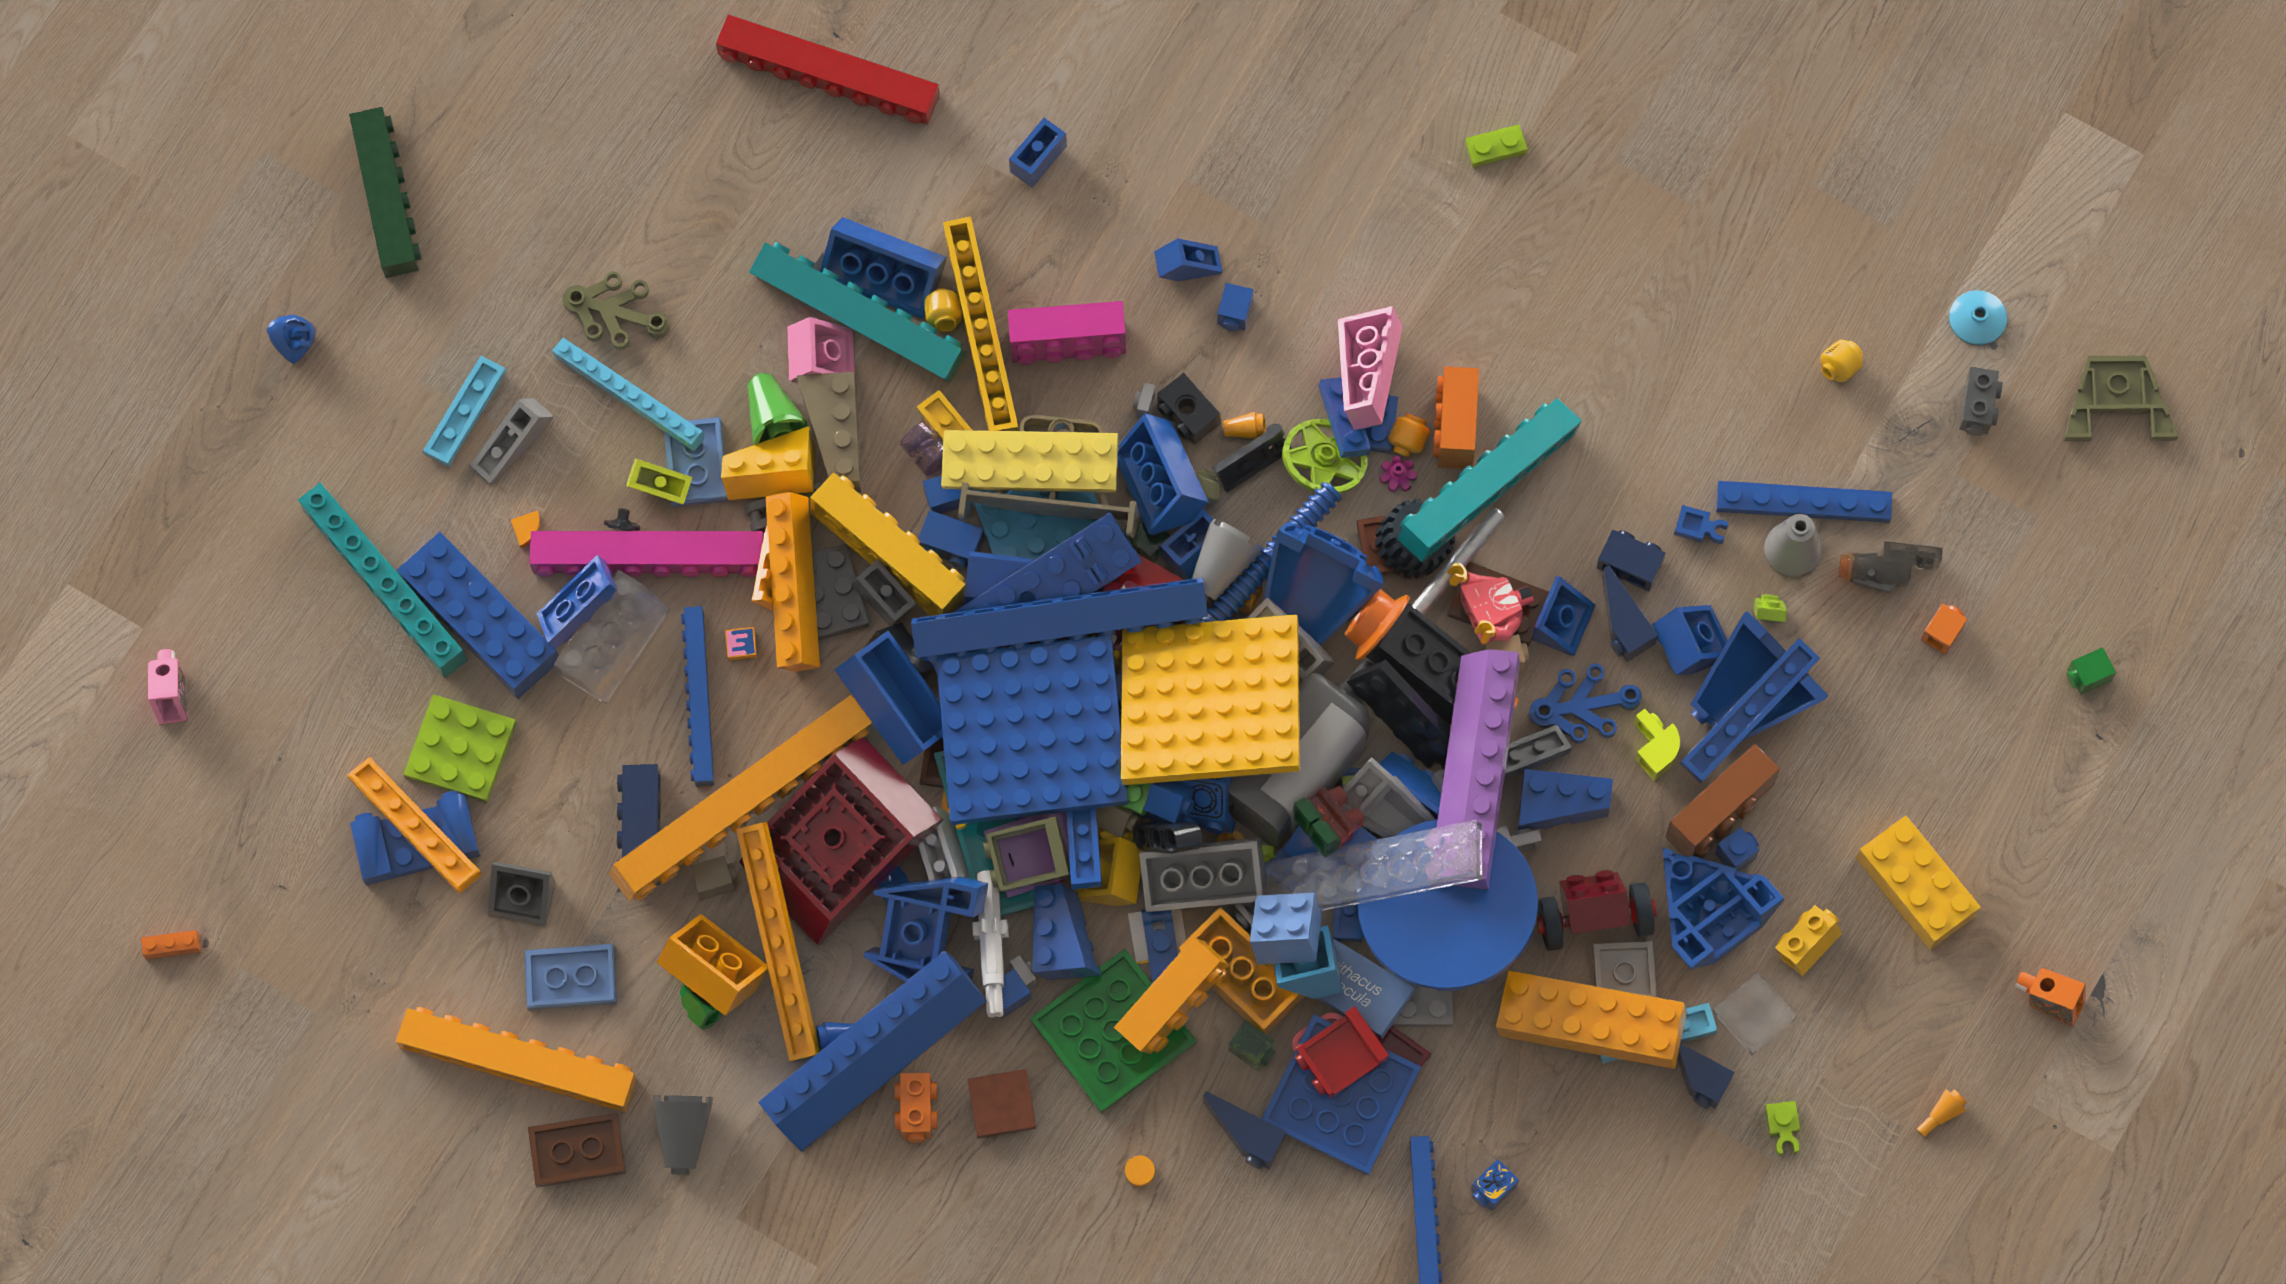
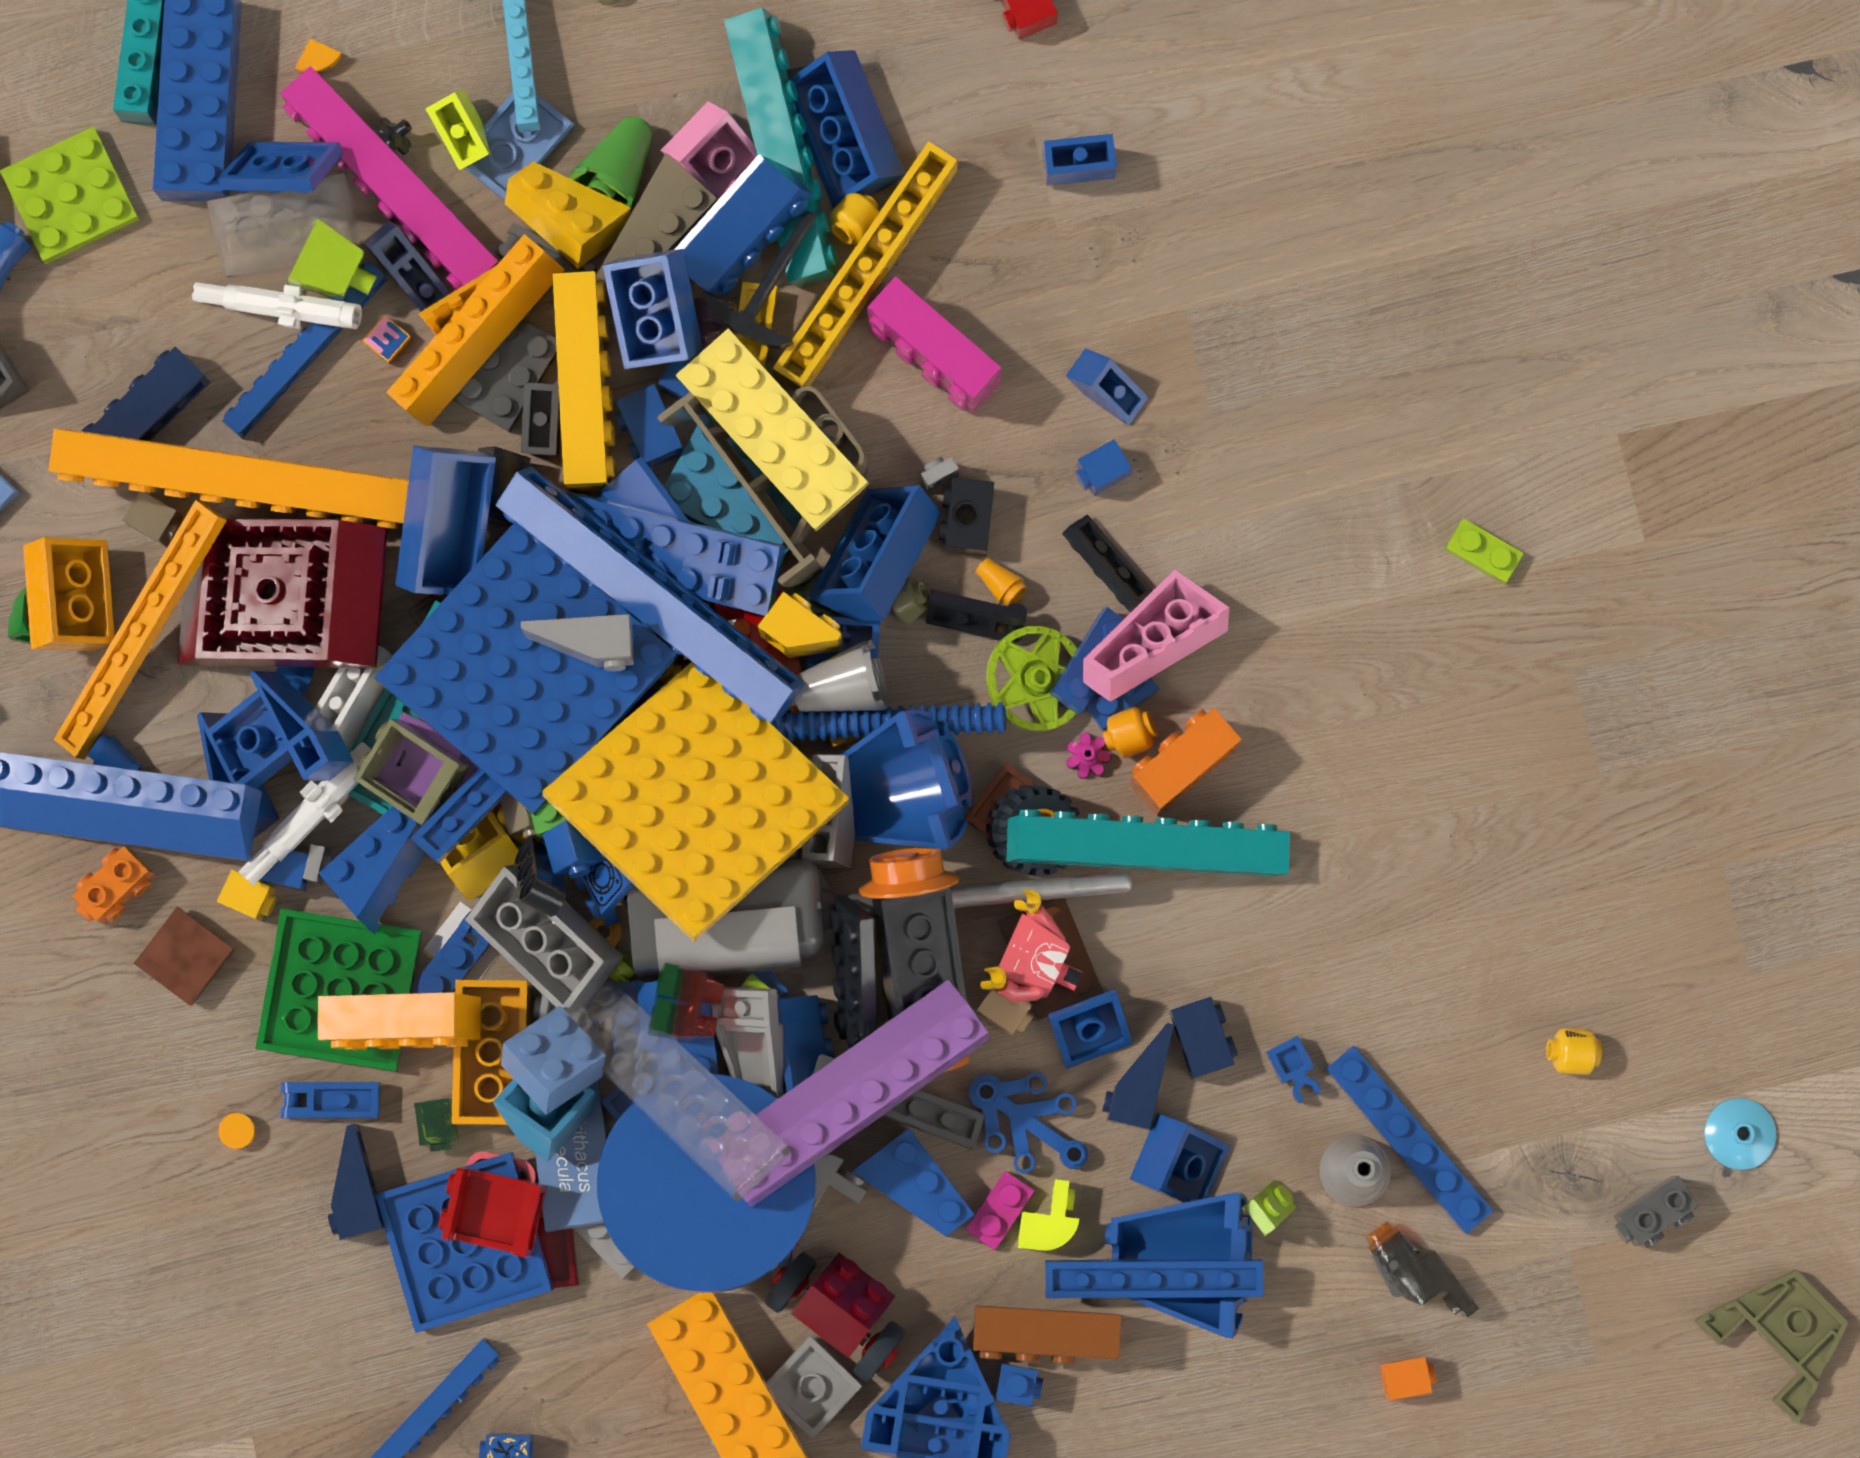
camera: 45 degrees right, 10 degrees up
none -> white piece [192,282,362,329]
none -> yellow brick [217,869,277,922]
none -> blue plate [280,1082,381,1119]
none -> lime torso [288,219,377,300]
none -> dark blue slope [363,221,451,312]
none -> light grey slope [521,614,634,671]
none -> blue brick [602,248,703,369]
none -> blue slope [674,154,814,297]
none -> black piece [703,211,816,349]
none -> yellow slope [758,592,843,658]
none -> dark pink plate [965,1171,1035,1250]
none -> black plate [1062,514,1153,613]

